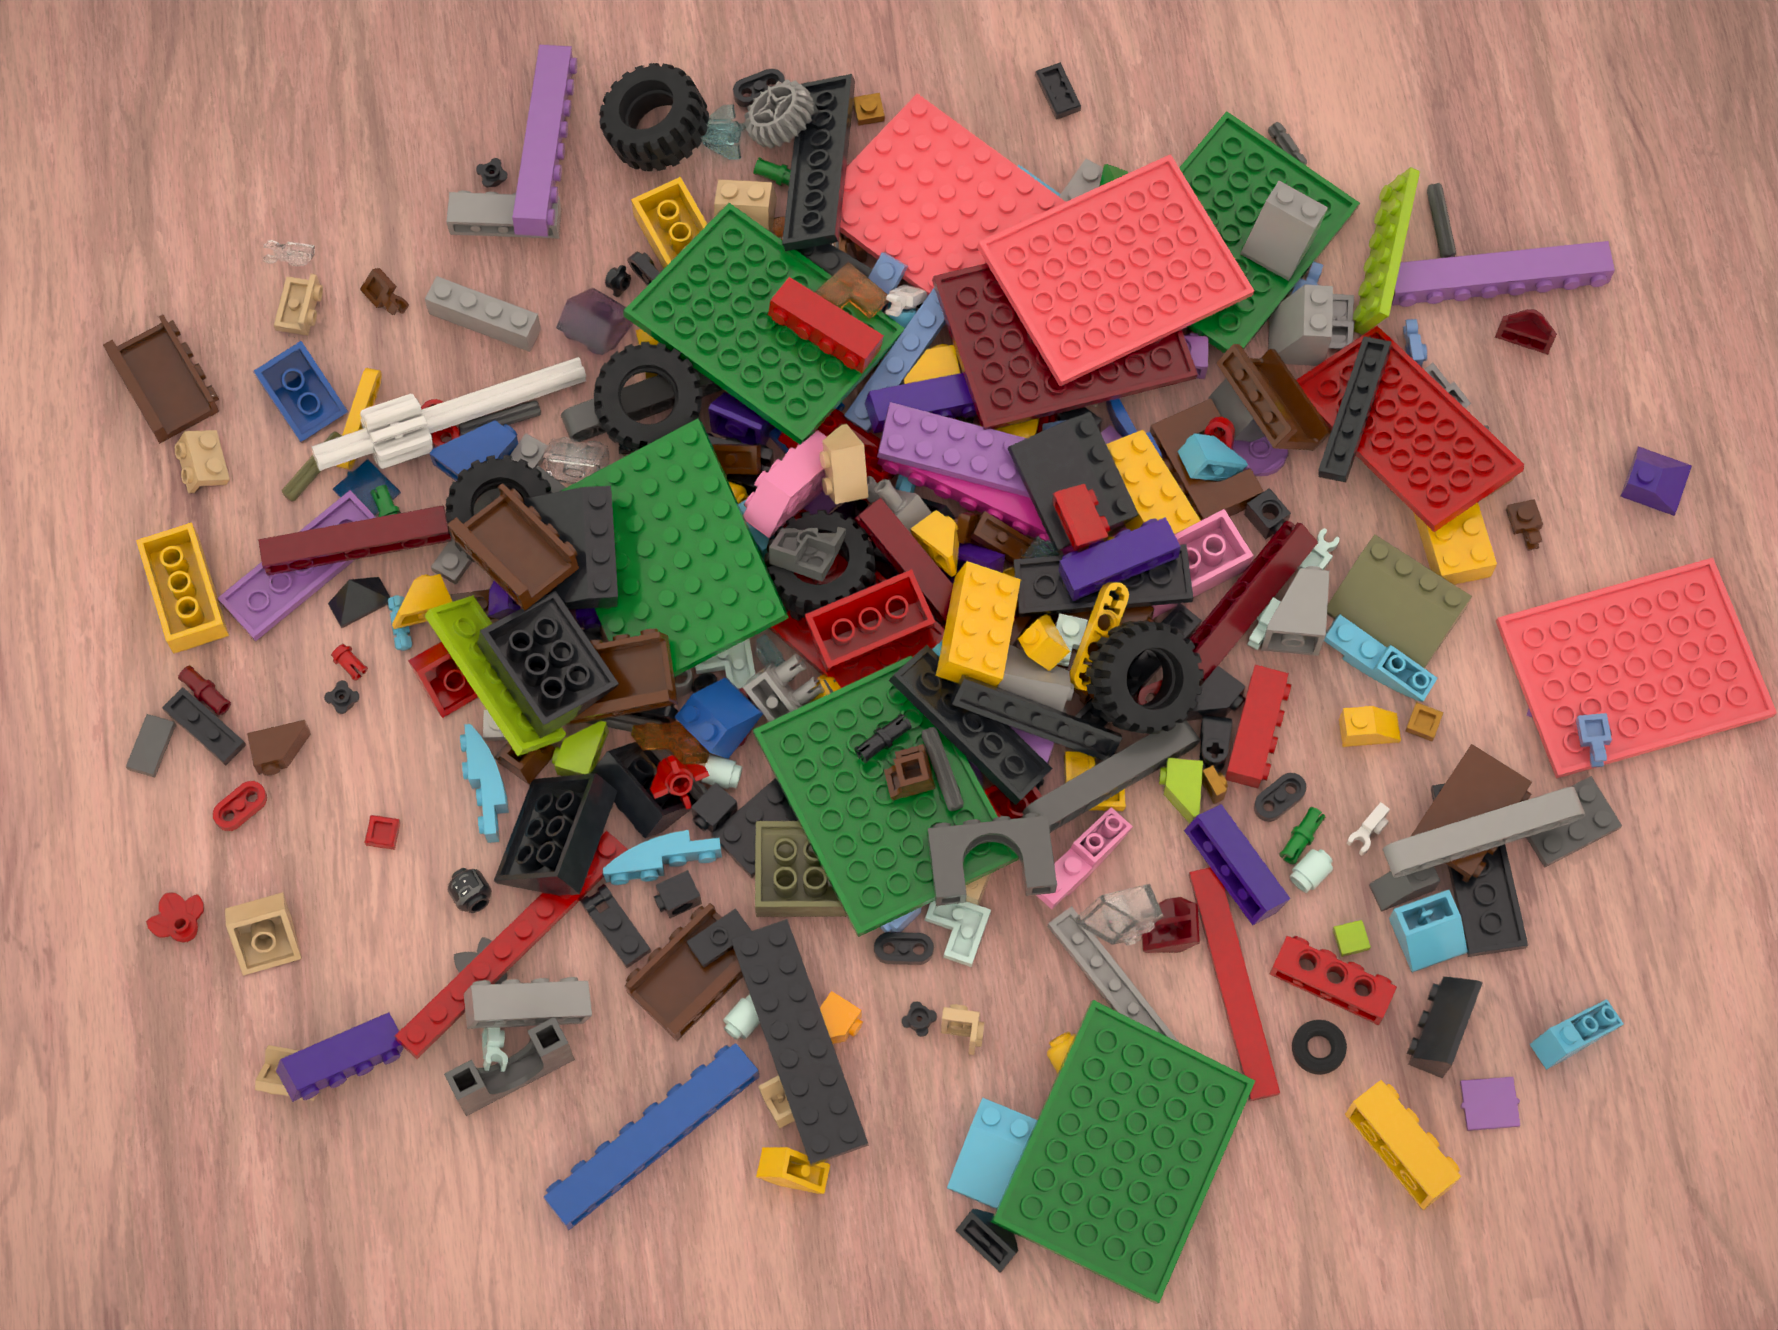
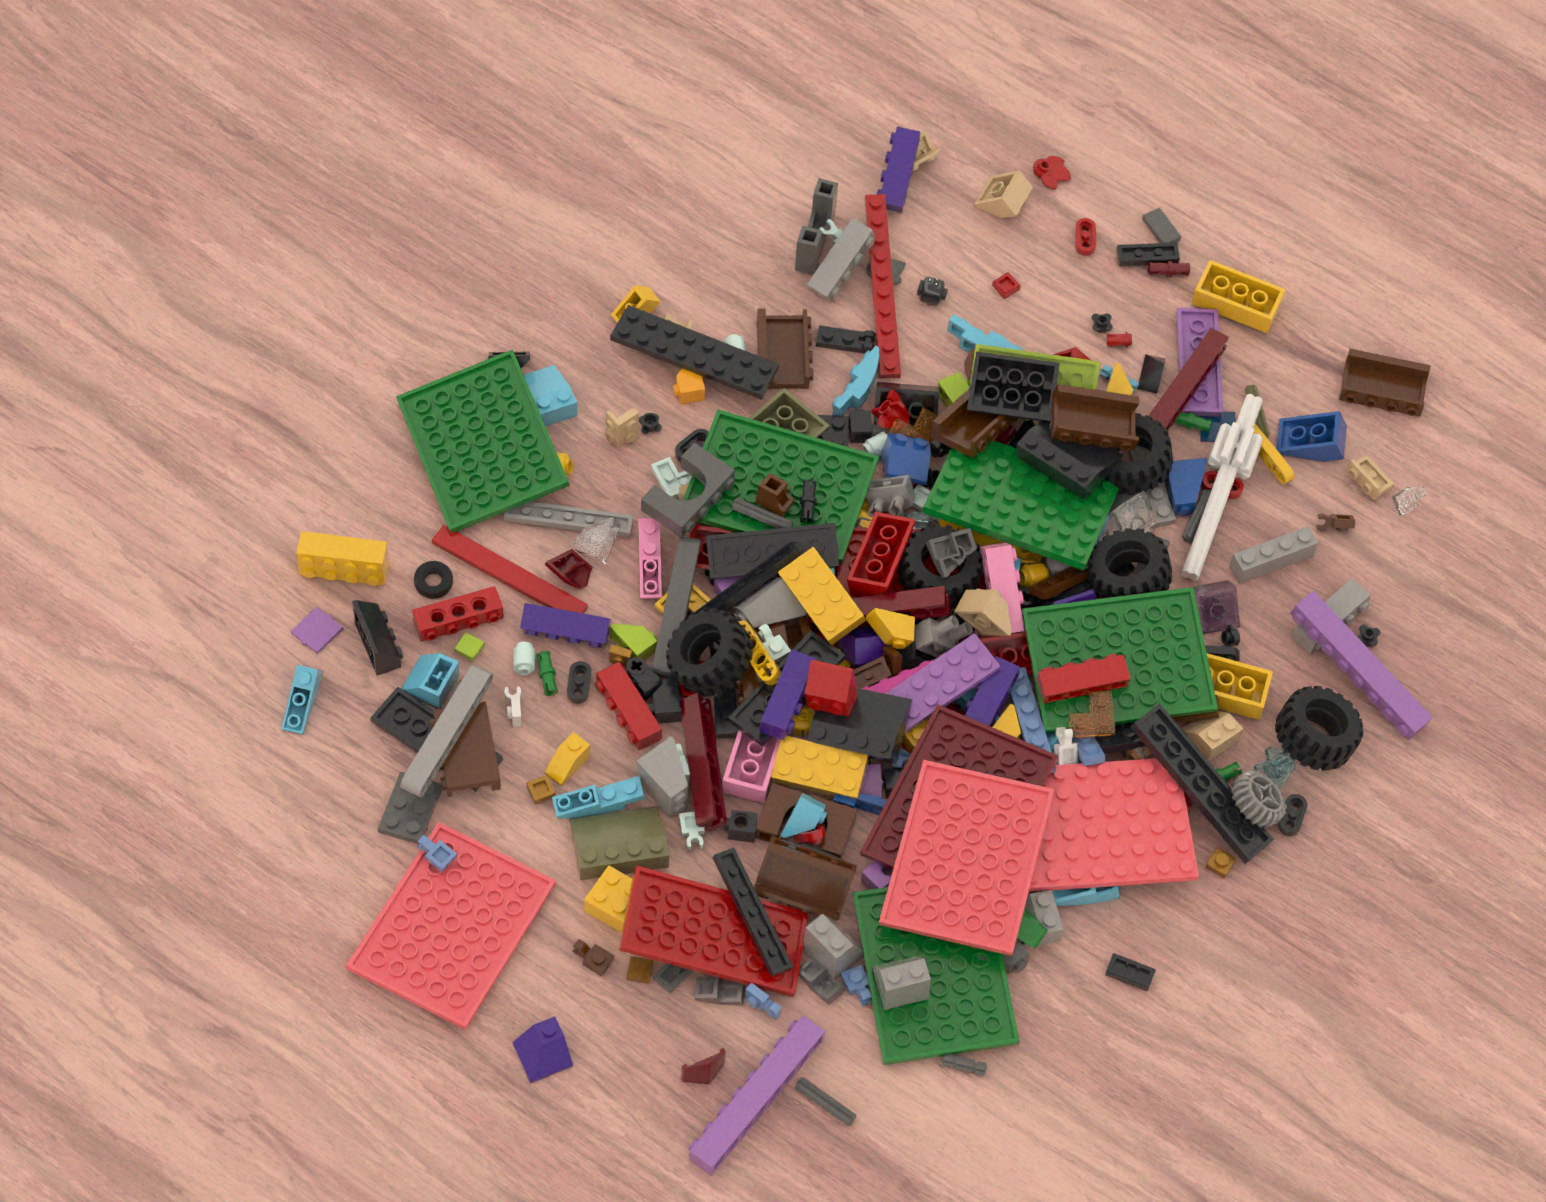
camera: 130 degrees right, 10 degrees down
tan bracket [175,430,230,493] -> none
reddish brown slope [247,720,311,776] -> none
black slope [494,773,618,896] -> none
blue brick [544,1043,760,1230] -> none
black brick [653,870,702,919] -> none
black plate [686,908,752,968] -> none
yellow slope [1018,614,1070,671] -> none
lime plate [1353,167,1420,335] -> none

